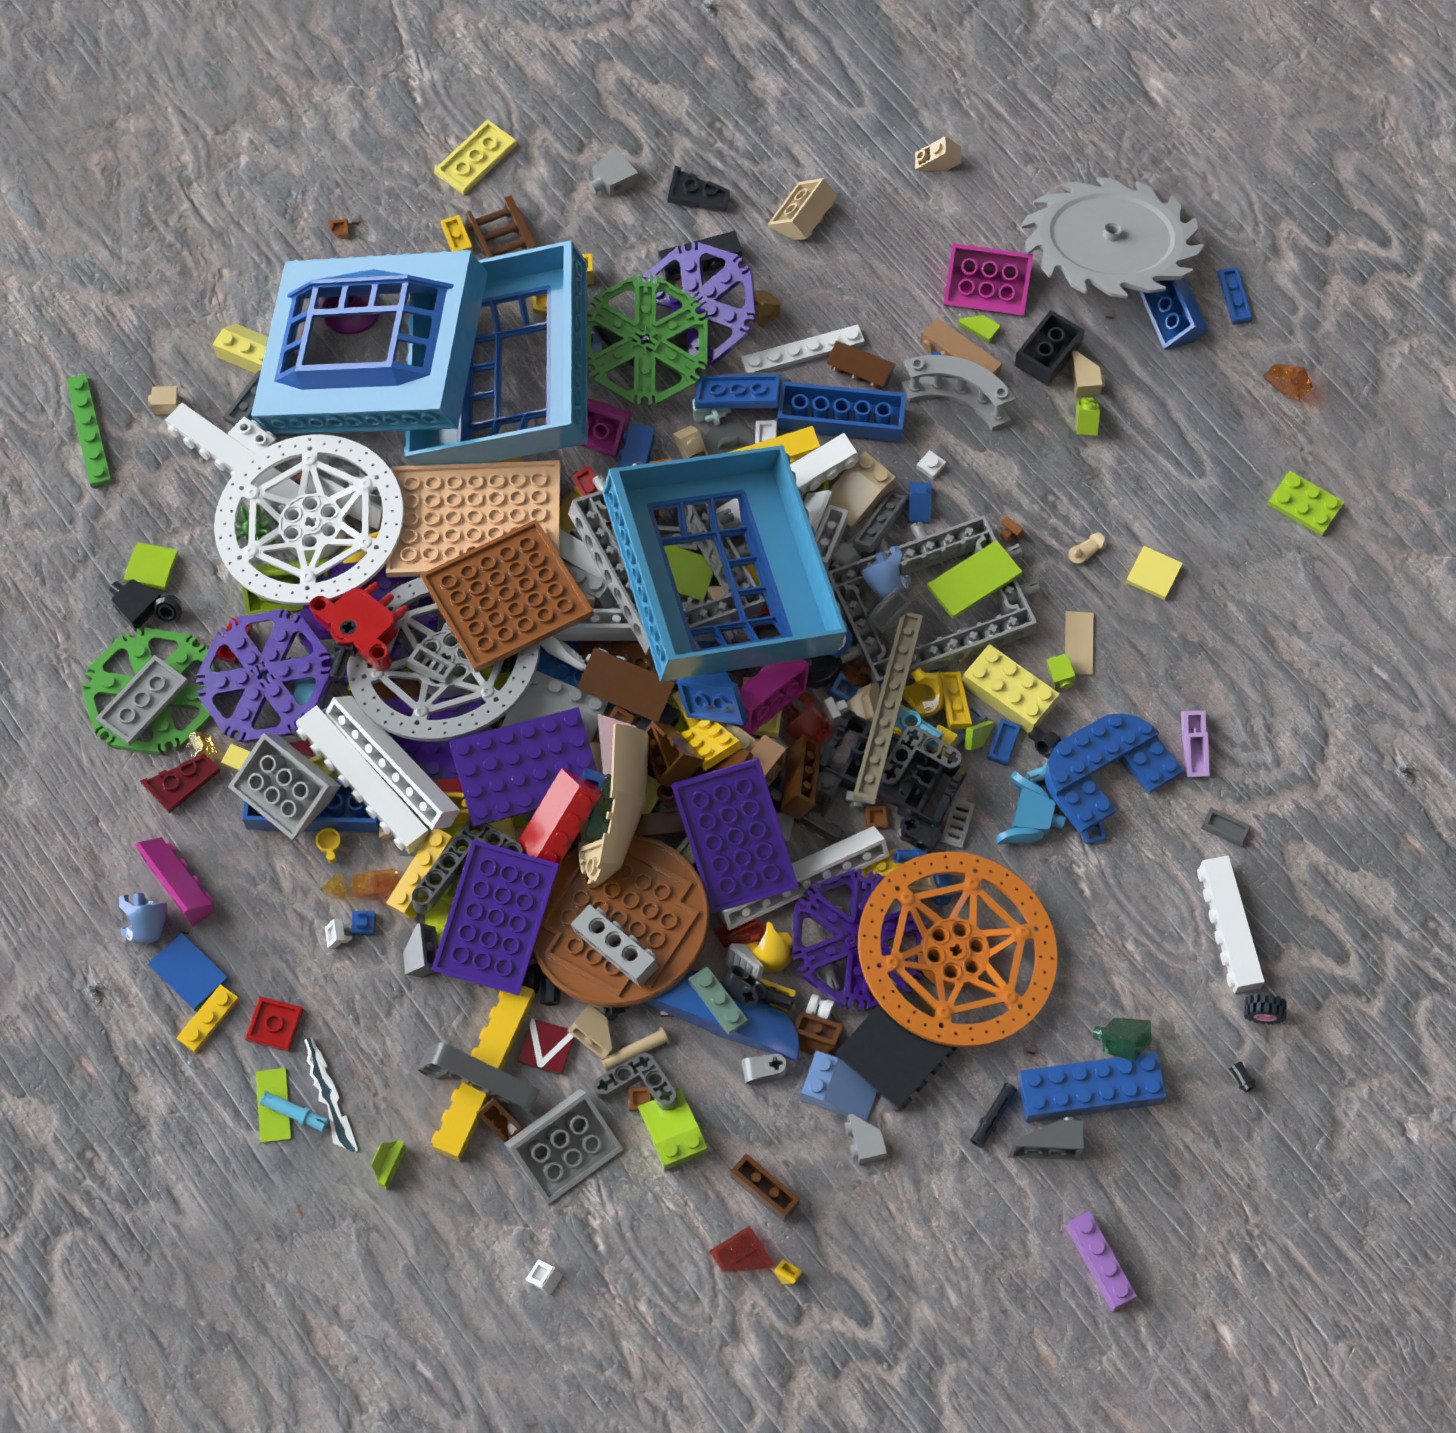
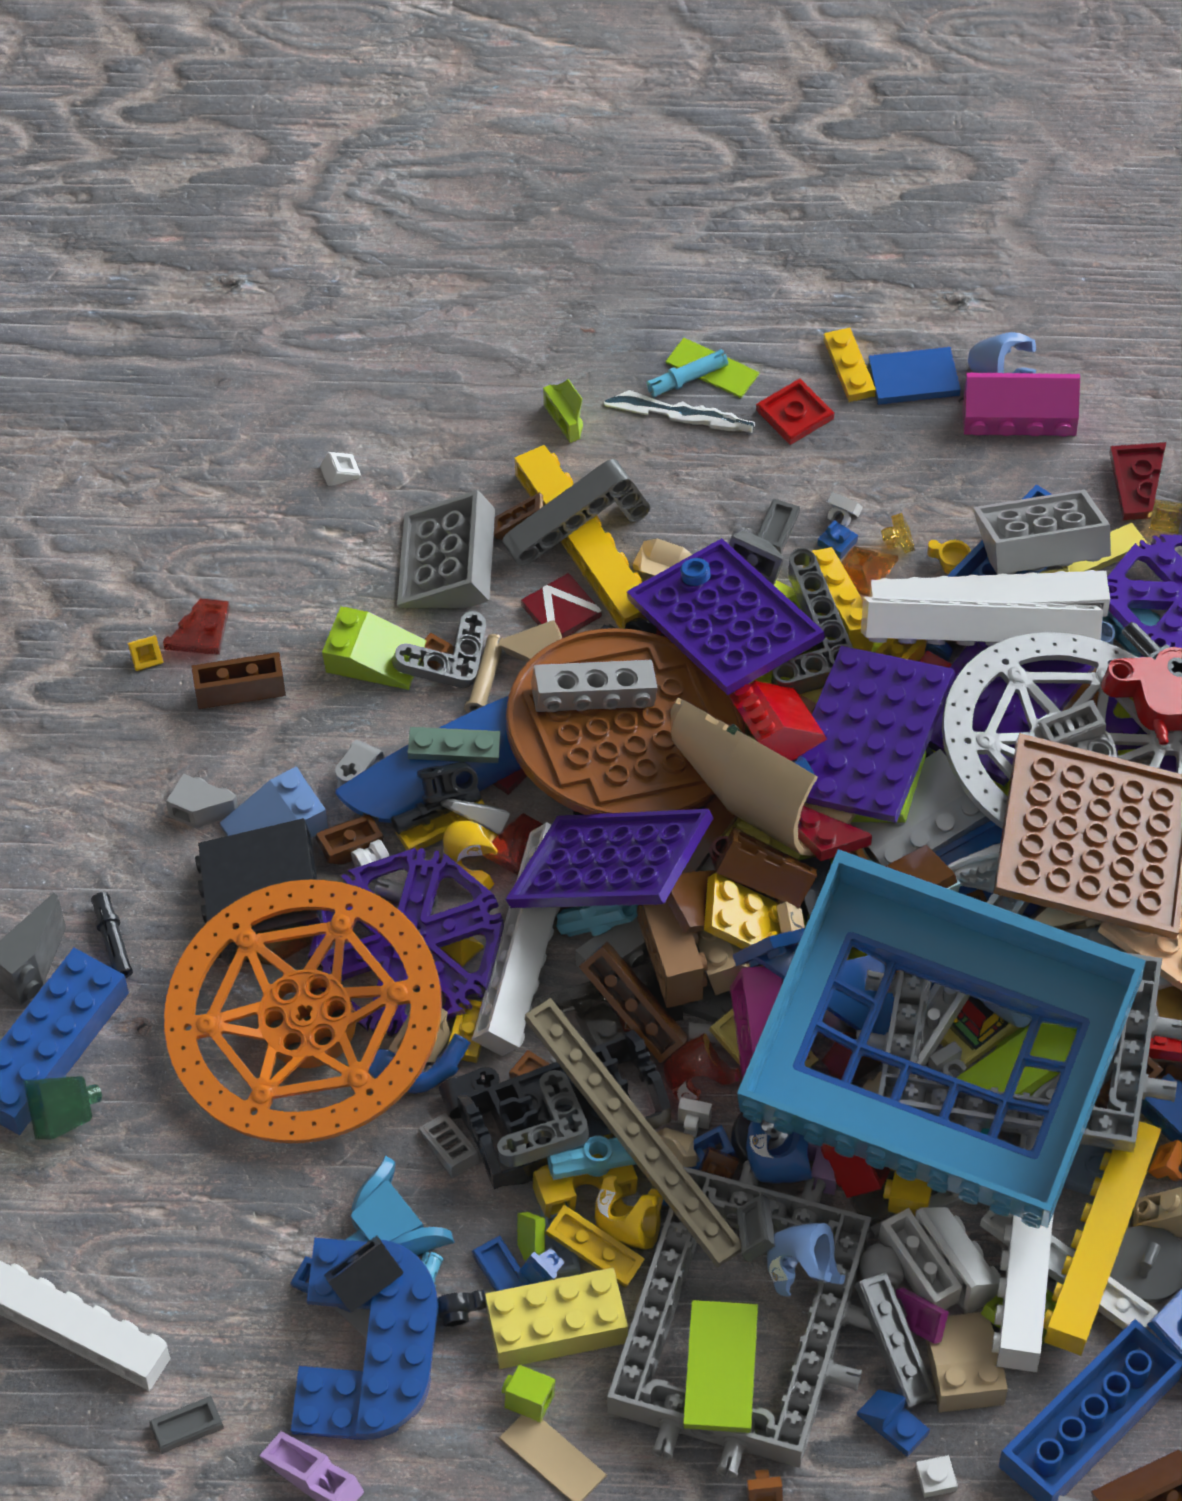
camera: 130 degrees right, 10 degrees down
none -> black panel [324,1235,403,1312]
none -> blue brick [519,1249,564,1284]
none -> tan slope [633,539,692,576]
none -> blue tile [680,558,711,586]
none -> dark grey tile [757,499,800,554]
none -> tan tile [777,902,805,933]
none -> magenta tile [895,1288,949,1344]

